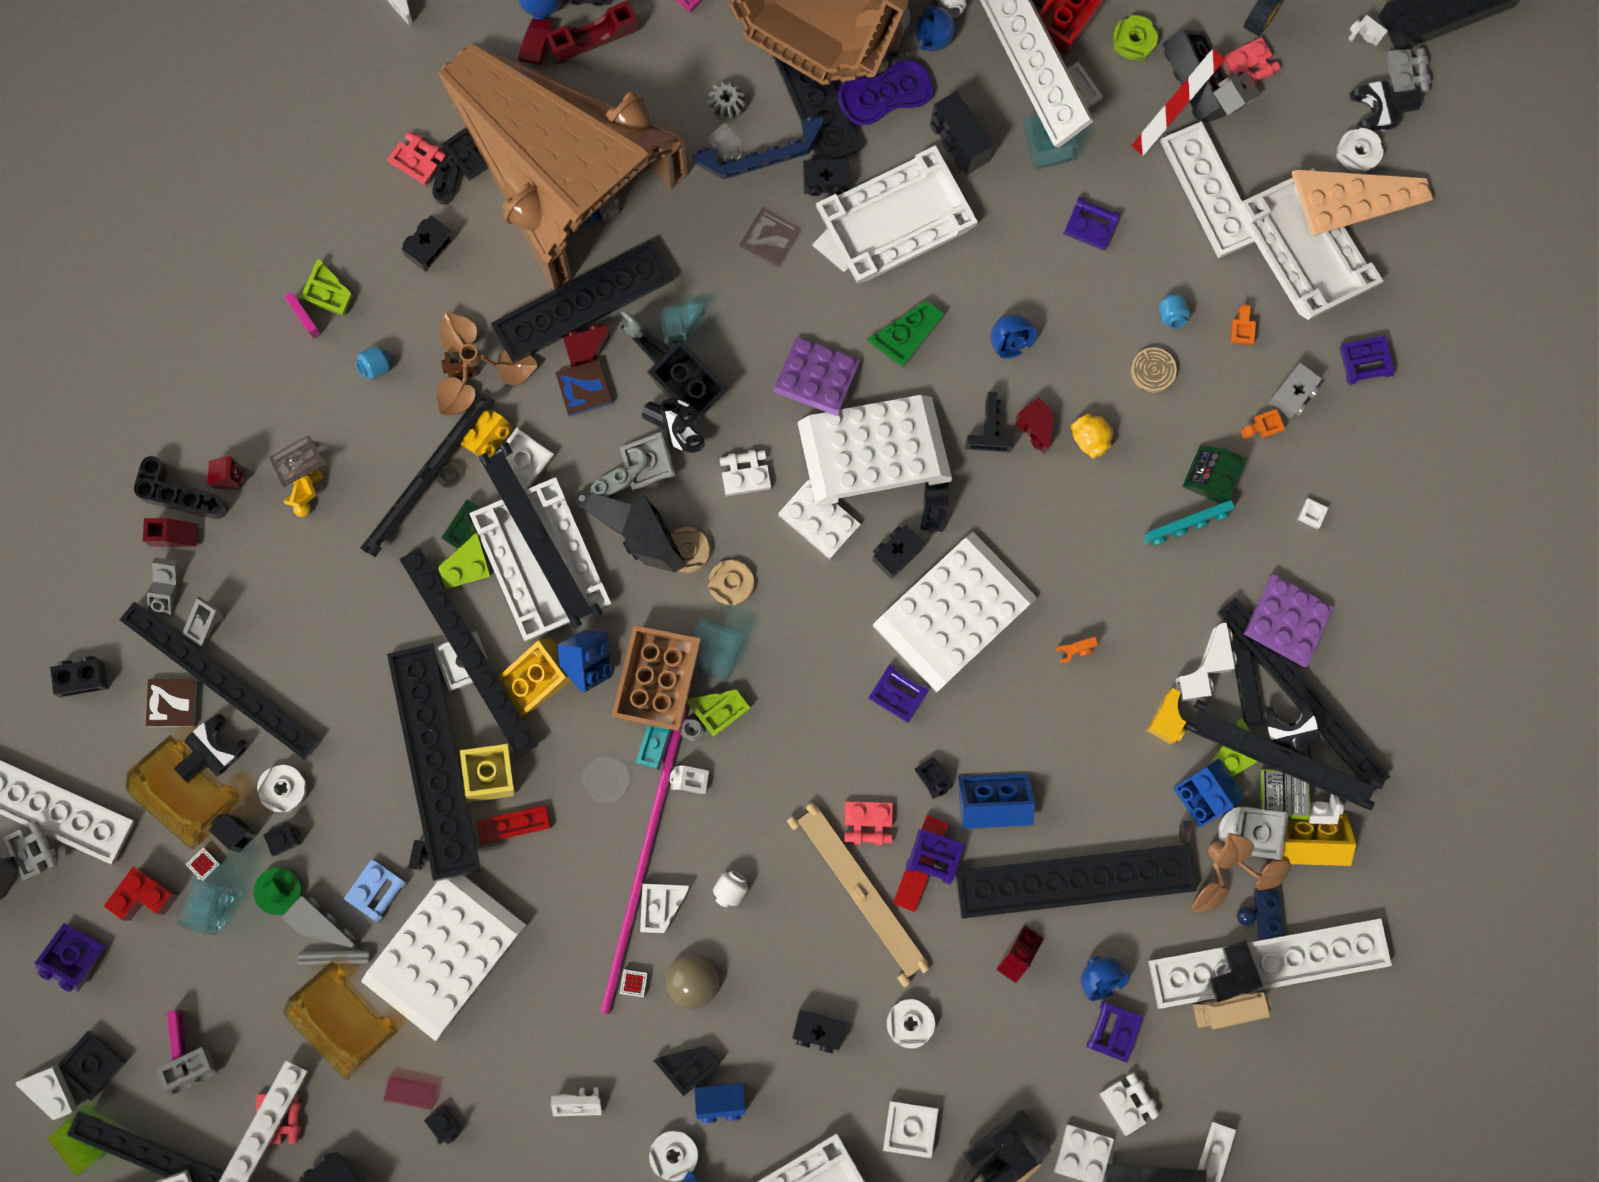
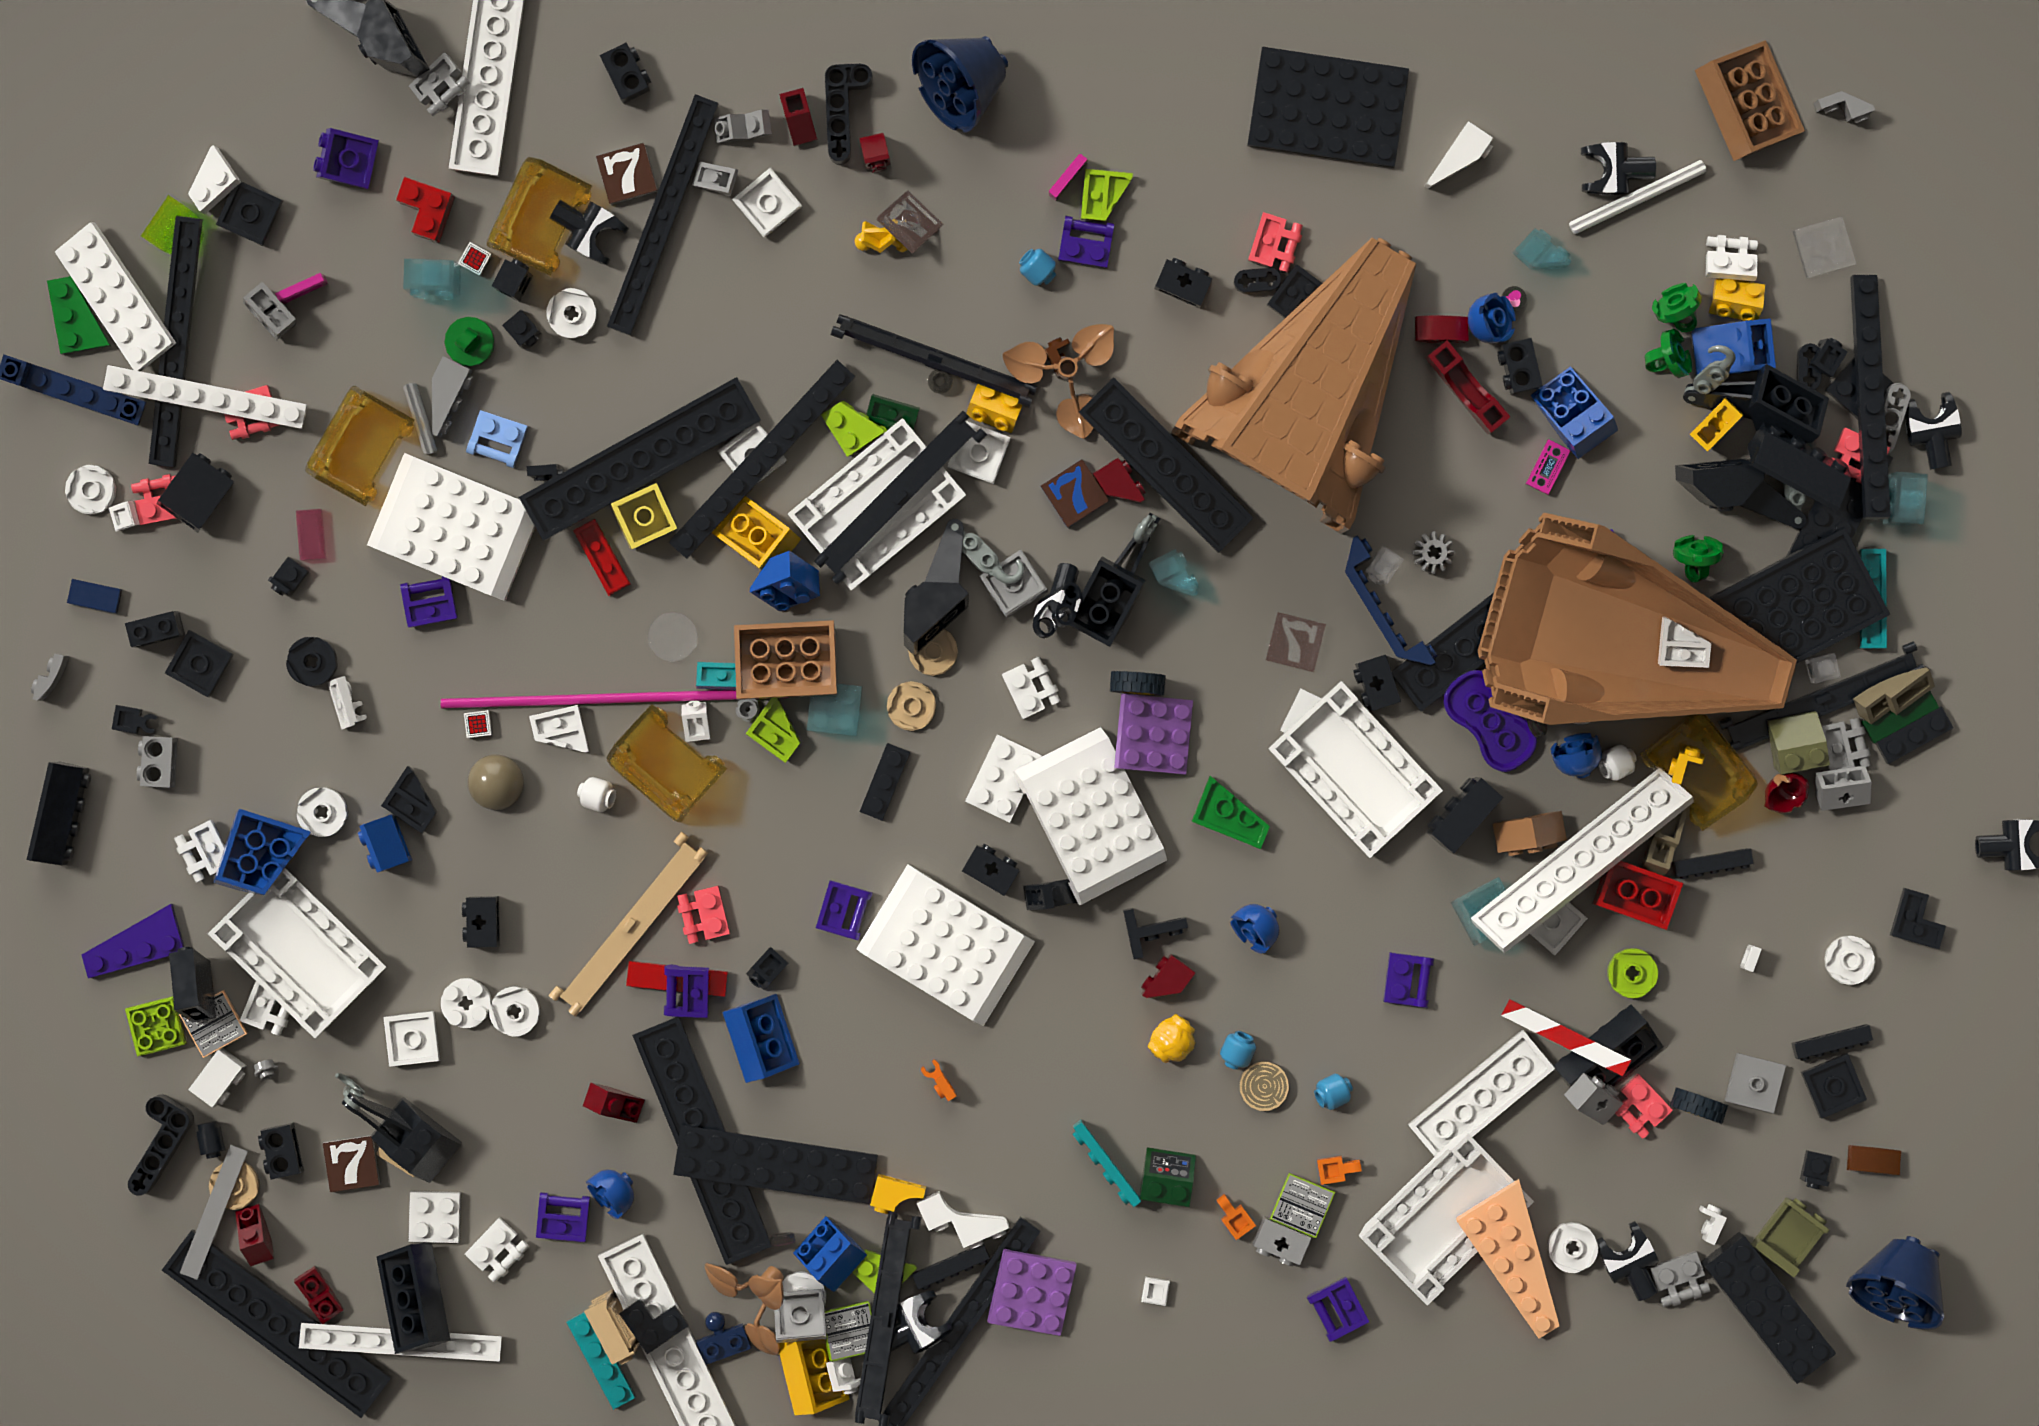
camera: 80 degrees right, 10 degrees up
none -> black plate [286,637,338,686]
none -> dark purple plate [400,576,458,628]
none -> white plate [441,978,492,1028]
none -> teal plate [566,1312,636,1410]
none -> clear yellow windscreen [606,704,727,822]
none -> black plate [673,1125,878,1204]
none -> white plate [732,168,802,238]
none -> black plate [859,743,910,821]
none -> dark blue cone [912,36,1008,133]
none -> dark purple plate [1058,216,1114,268]
none -> black wheel [1110,671,1166,696]
none -> dark azure head [1220,1031,1256,1070]
none -> black plate [1247,47,1409,168]
none -> light grey tile [1270,1173,1335,1238]
none -> medium nougat brick [1493,811,1567,856]

